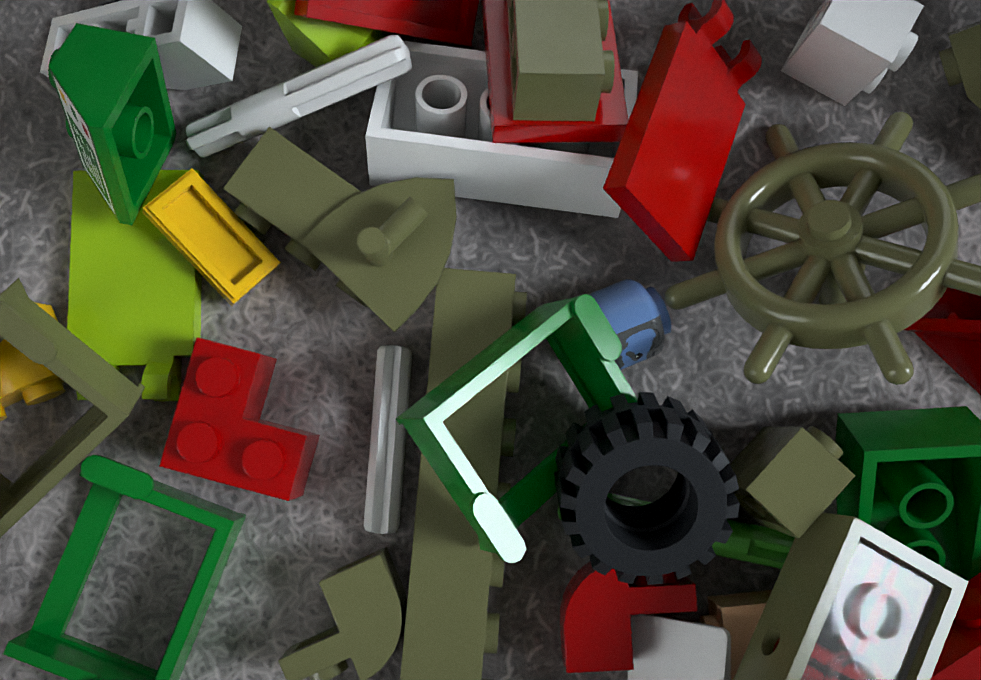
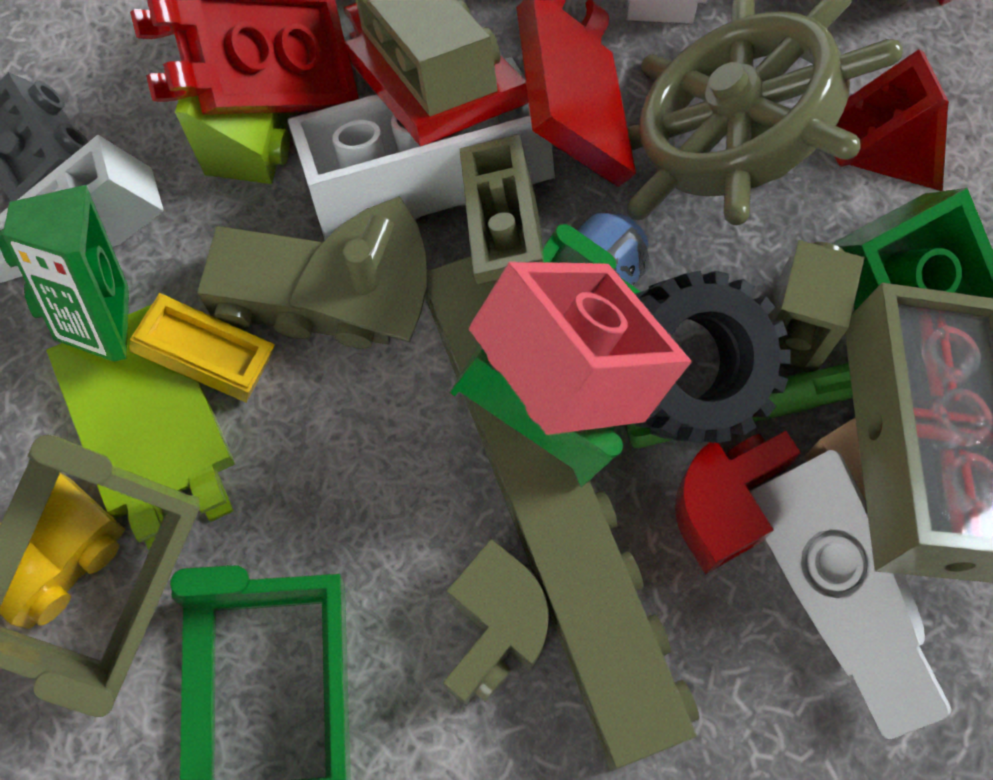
camera: 25 degrees left, 15 degrees down
red brick [159,337,320,501] -> none
white axle [185,35,412,158] -> none
white axle [364,345,412,534] -> none
none -> olive slope [459,134,544,284]
none -> coral brick [468,262,692,435]

